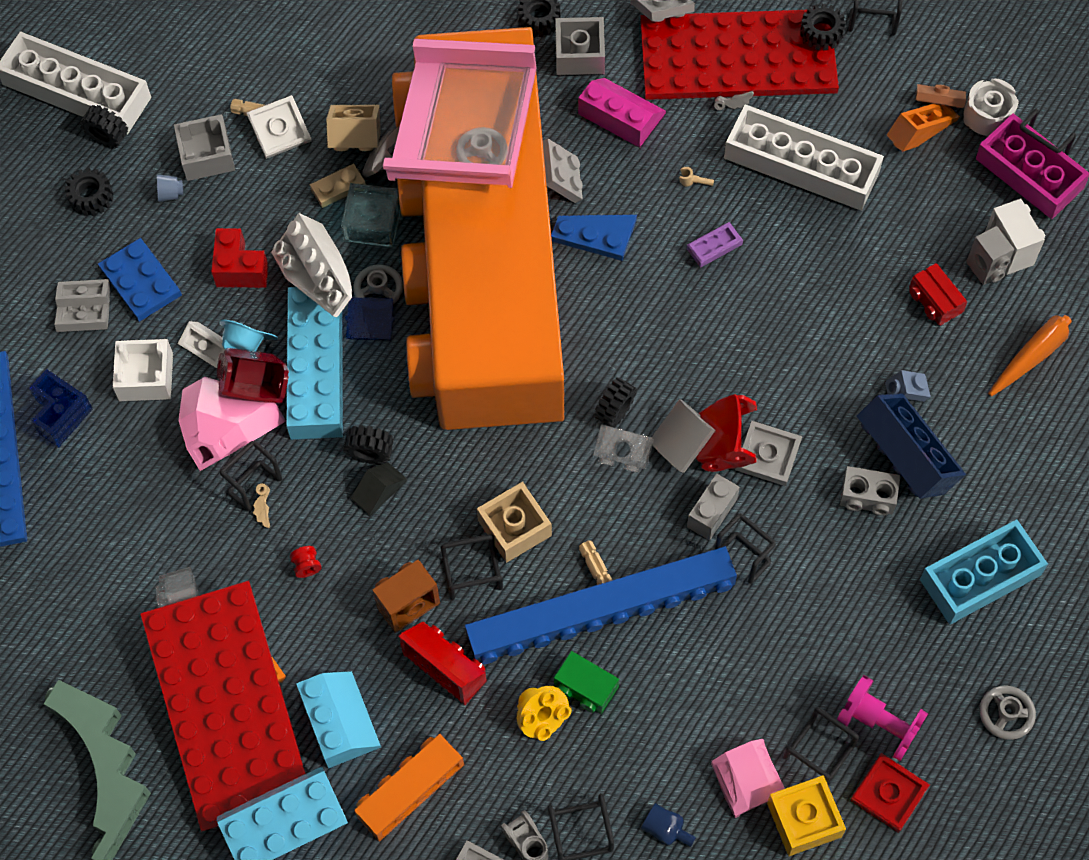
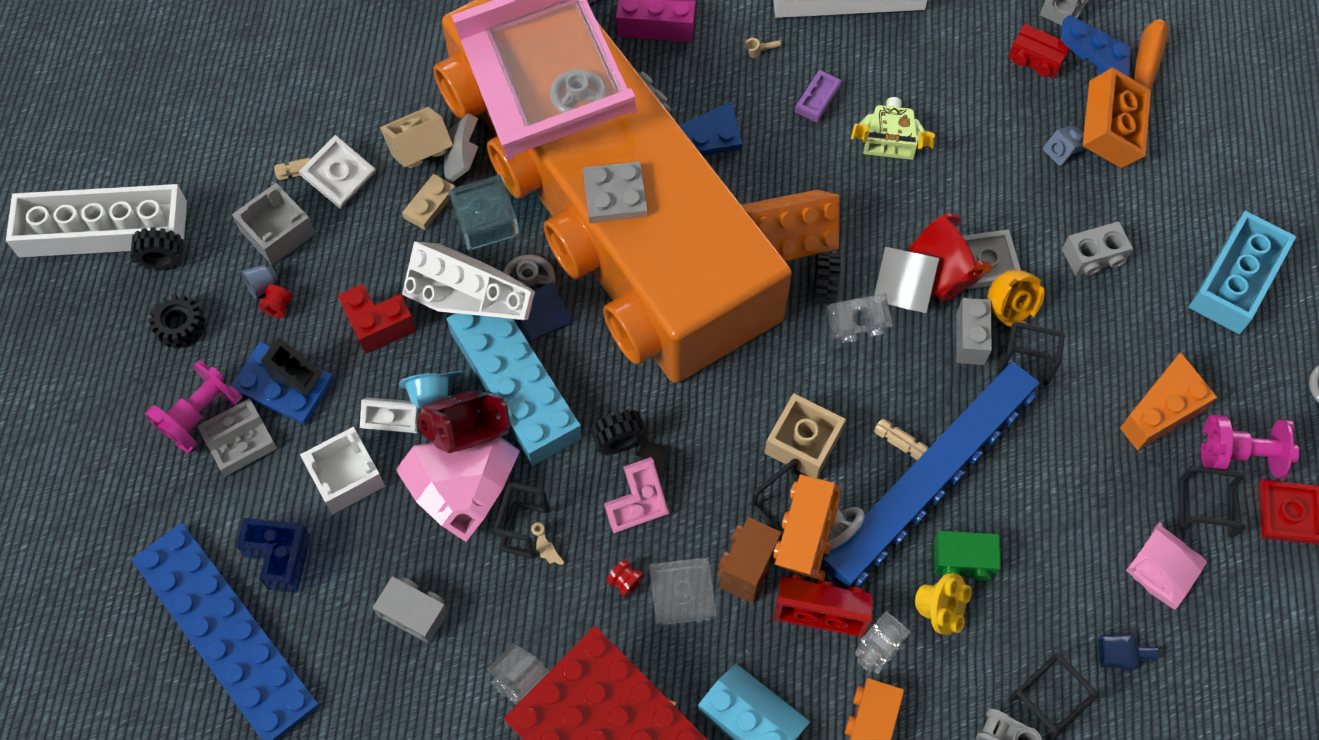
camera: 30 degrees left, 0 degrees up
yellow container [767,775,846,856] -> none
dark blue brick [857,393,966,499] -> none
none -> dark pink piece [144,360,242,453]
none -> red wheel [258,285,293,318]
none -> pearl dark grey slope [261,337,322,395]
none -> light grey brick [372,576,448,644]
none -> light grey plate [583,161,647,223]
none -> bright pink tile [603,457,669,533]
none -> clear plate [649,557,717,626]
none -> orange brick [741,190,839,261]
none -> orange wedge [774,474,842,581]
none -> light grey piece [827,507,865,550]
none -> yellowish green torso [851,97,935,160]
none -> clear brick [855,611,911,675]
none -> light orange cylinder [987,269,1045,327]
none -> blue wing [1060,15,1131,76]
none -> orange brick [1082,67,1151,168]
none -> orange wedge [1120,352,1217,451]

